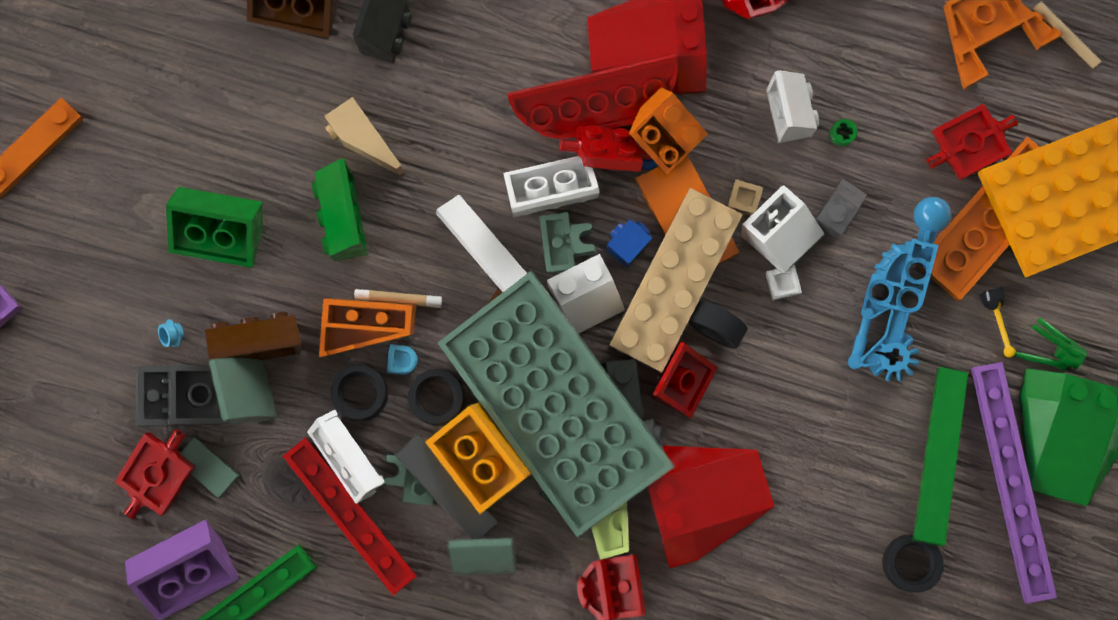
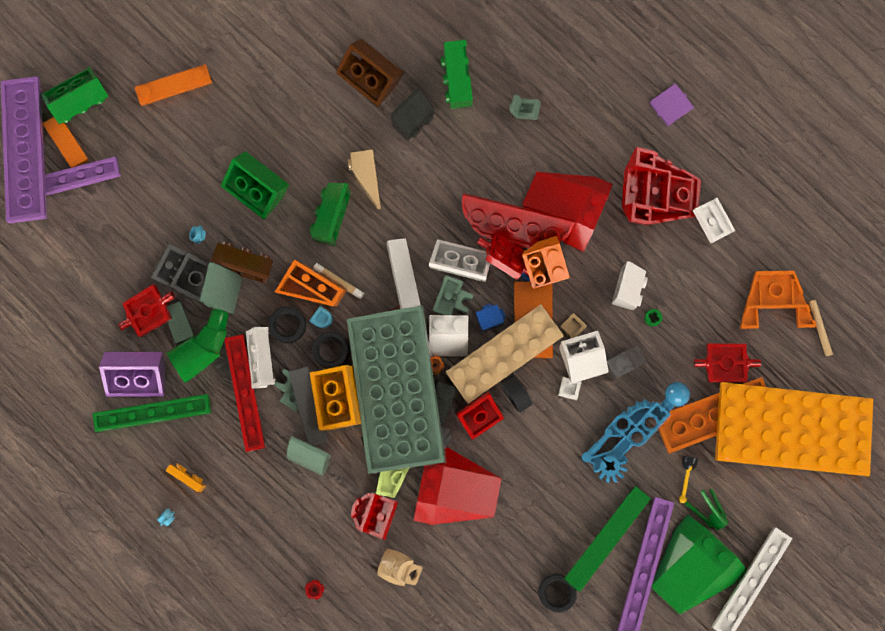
camera: 25 degrees right, 0 degrees up
none -> green piece [166,309,229,383]
none -> orange plate [431,356,444,375]

